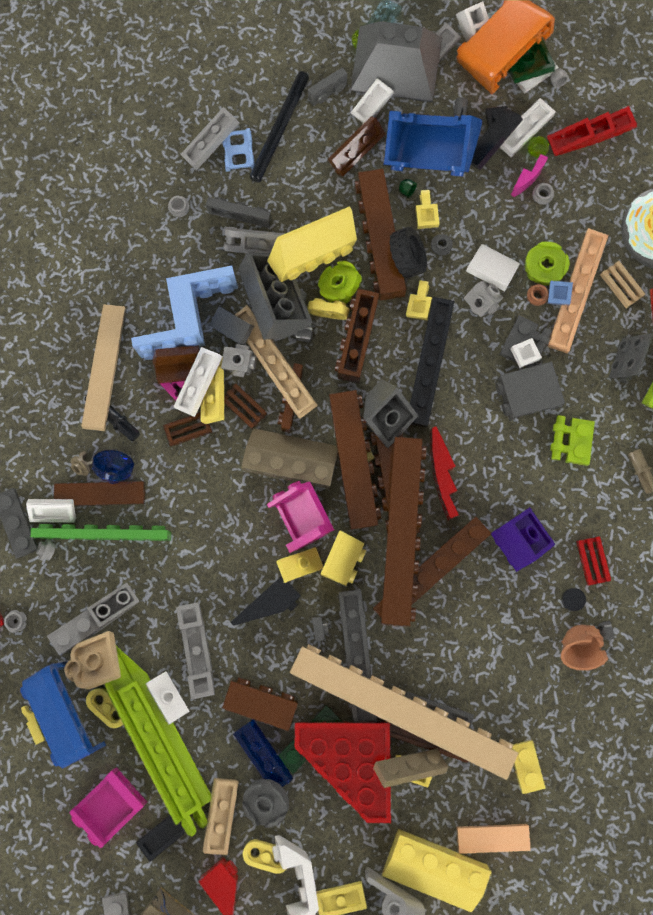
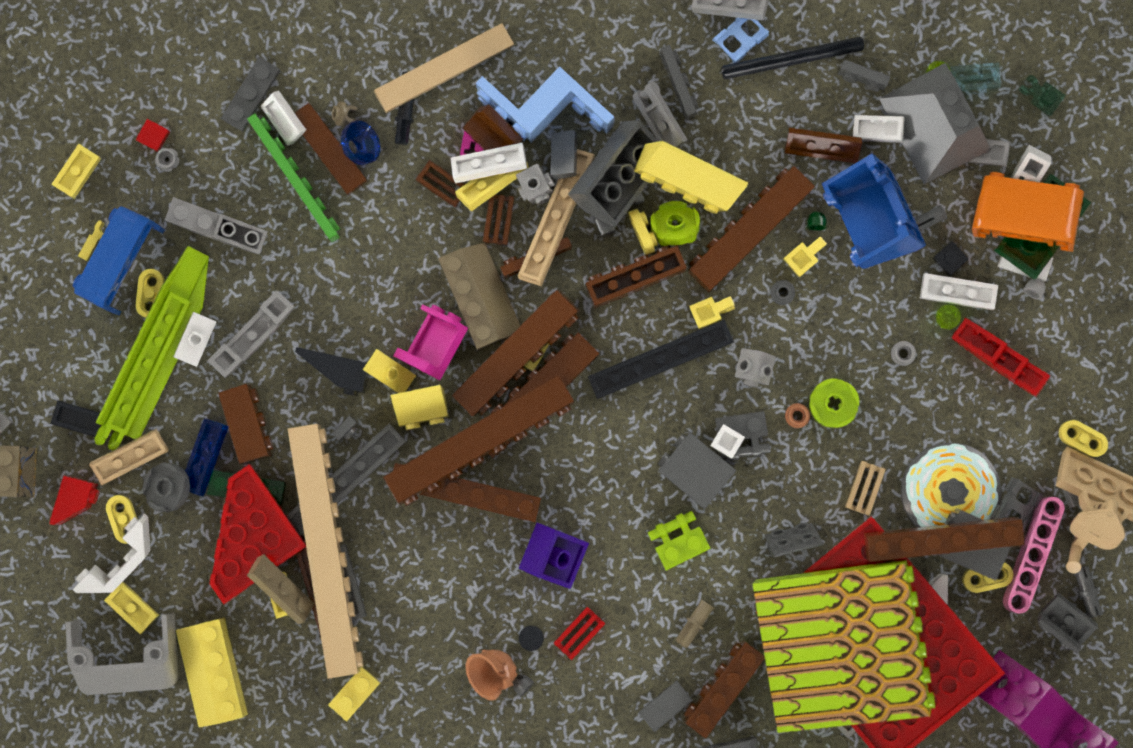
camera: 55 degrees right, 5 degrees up
light grey plate [36,538,56,561] -> none
tan plate [64,631,121,690] -> none
dark pink panel [69,767,147,848] -> none
light grey plate [168,196,190,217] -> none
dark grey slope [363,379,418,448] -> none
black tyre [389,226,427,279] -> none
red slope [430,426,459,521] -> none
light nougat tile [457,824,531,854] -> none
white slope [466,244,520,291] -> none
black tile [471,108,523,170] -> none
dark pink slope [511,154,548,197] -> none
light nougat tile [547,228,609,354] -> none
medium blue plate [547,281,573,306] -> none

